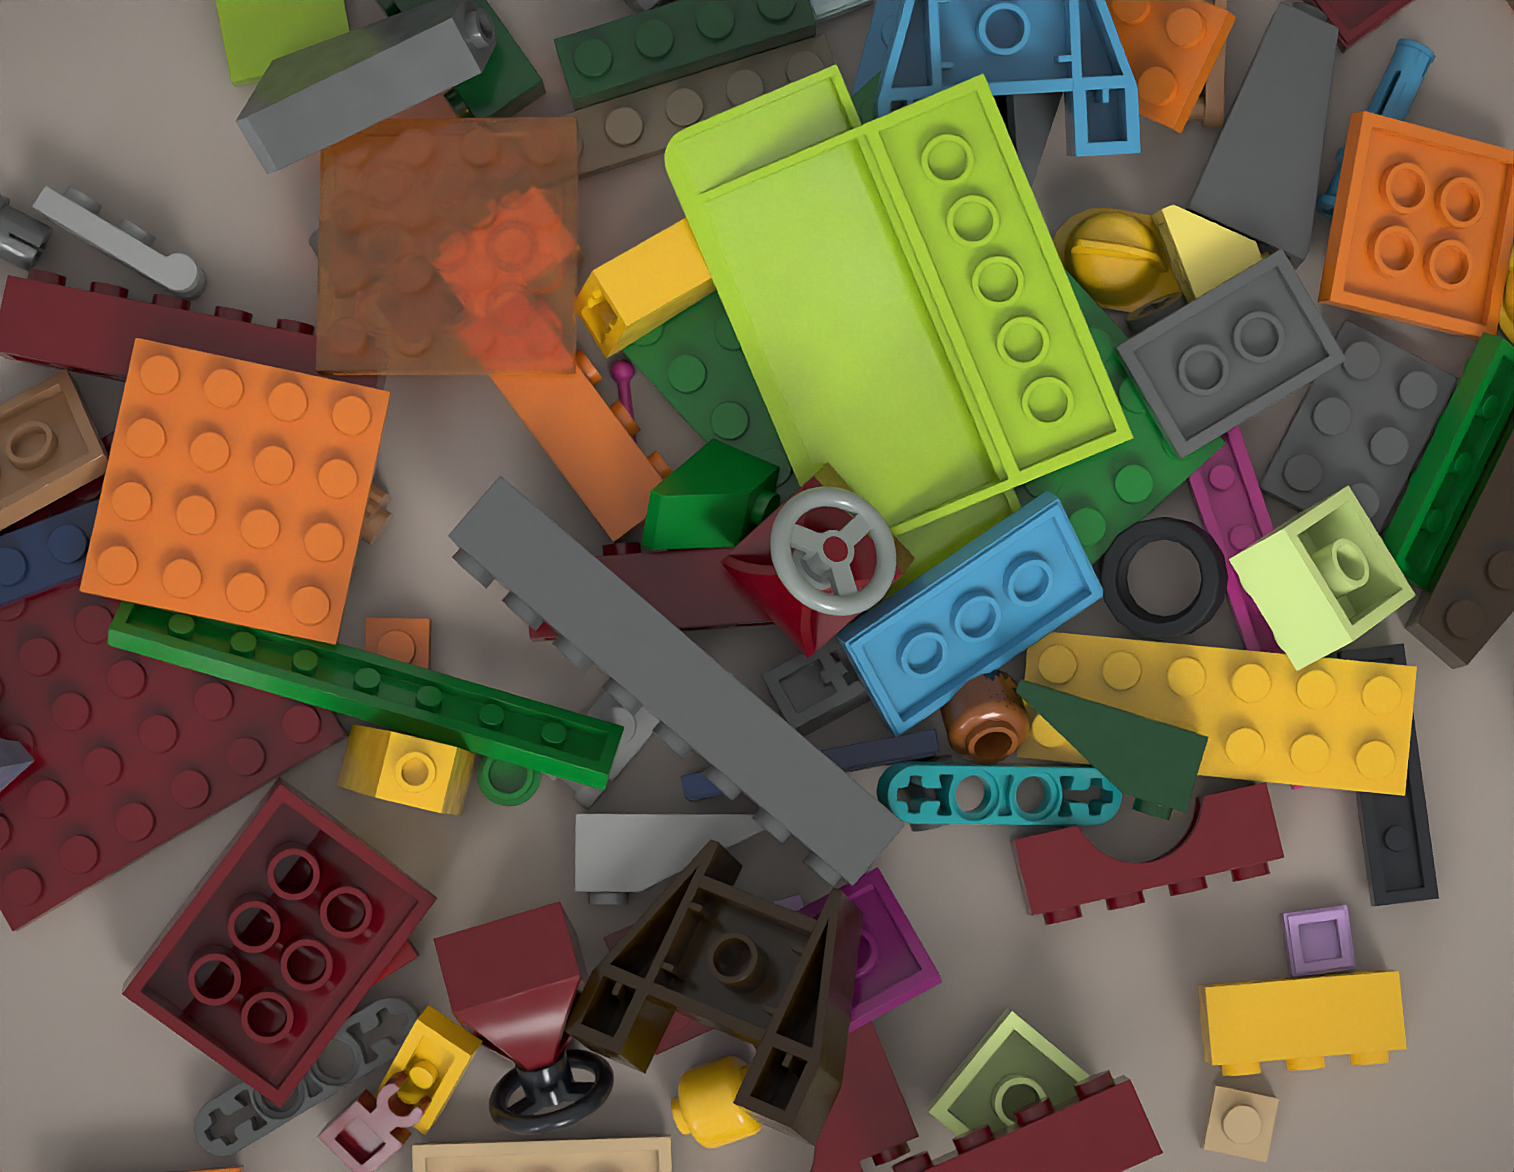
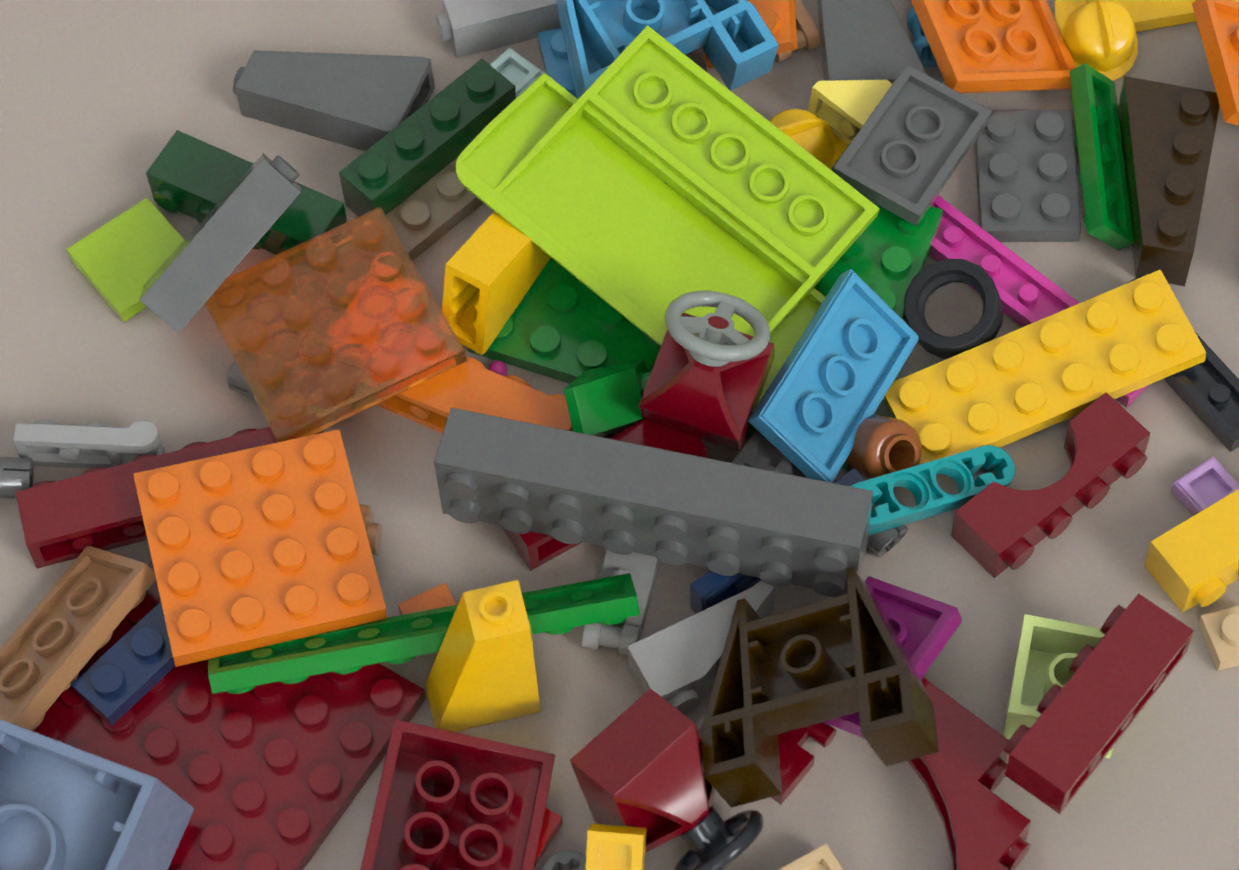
camera: 25 degrees left, 25 degrees down
green plate [477,755,541,806] -> none
yellow head [671,1055,763,1148] -> none
dark green slope [1016,679,1209,820] -> none
yellowish green brick [1229,485,1416,671] -> none

